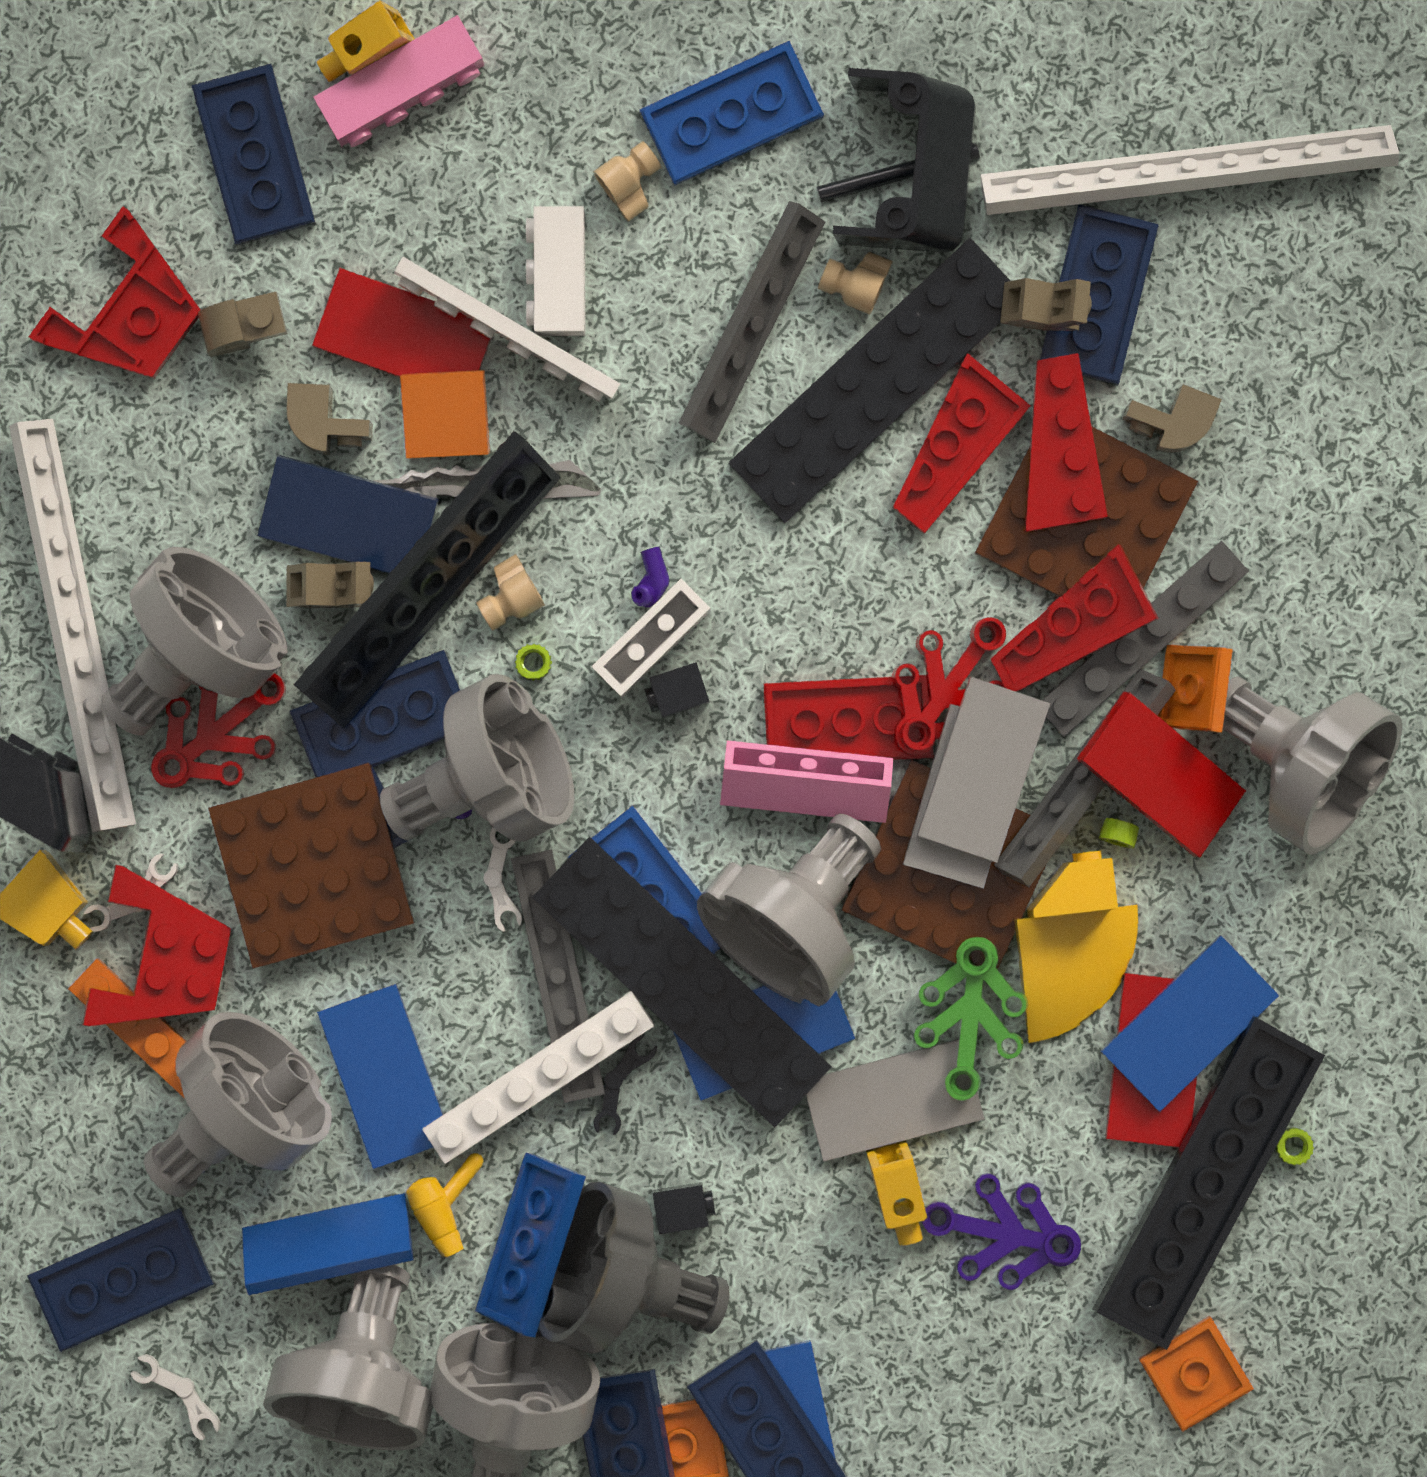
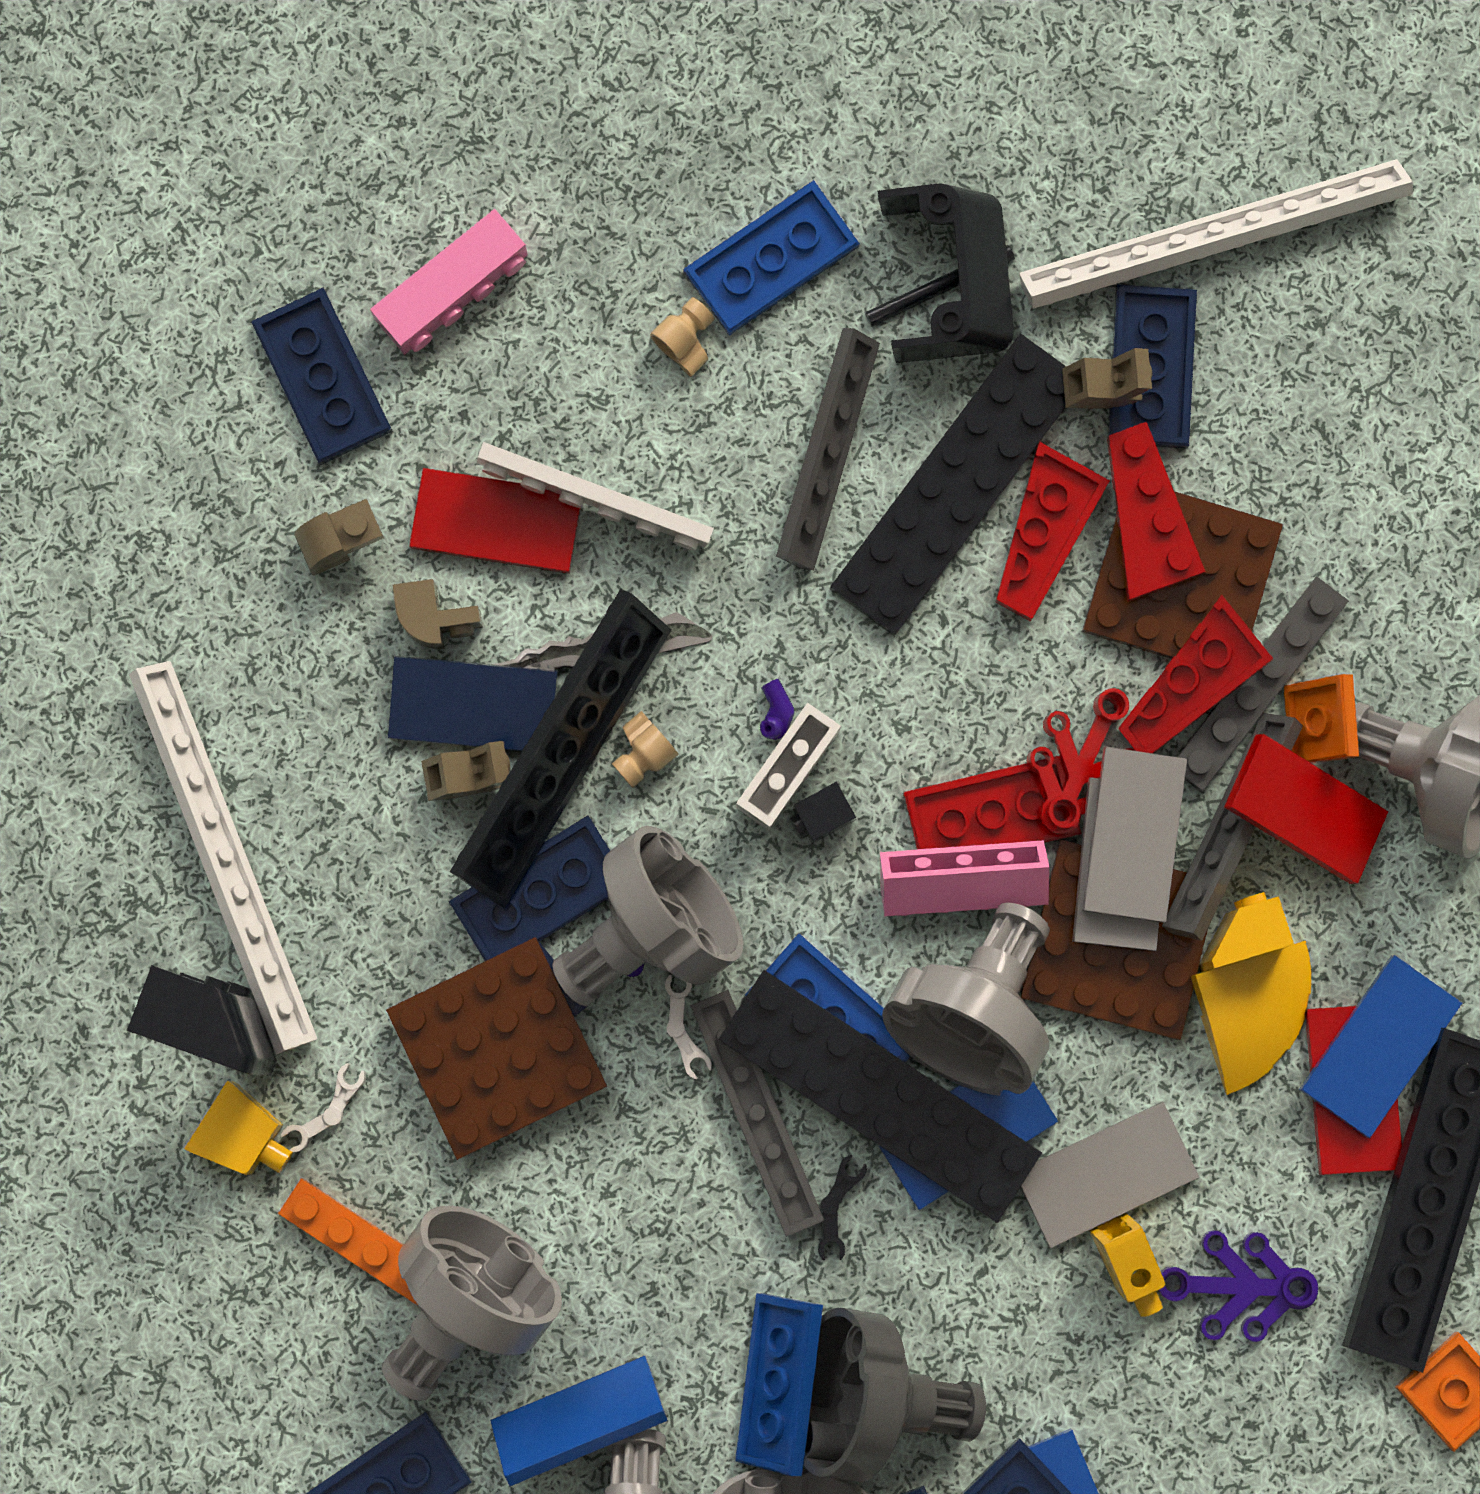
camera: 15 degrees left, 5 degrees down
red wing [28,206,201,379] -> none
red wing [82,865,231,1027] -> none
light grey piece [102,547,287,735] -> none
red plant [151,673,286,788] -> none
yellow torso [317,0,415,82] -> none
blue tile [317,984,443,1169] -> none
orange tile [400,370,490,458] -> none
yellow piece [406,1153,484,1258] -> none
white plate [422,991,655,1164] -> none
lime axle [515,644,552,681] -> none
white brick [526,206,585,336] -> none
black brick [653,1182,716,1235] -> none
tan piece [818,252,893,315] -> none
bright green plant [914,937,1028,1100] -> none
lime axle [1099,818,1140,849] -> none
dark tan brick [1122,384,1222,453] -> none

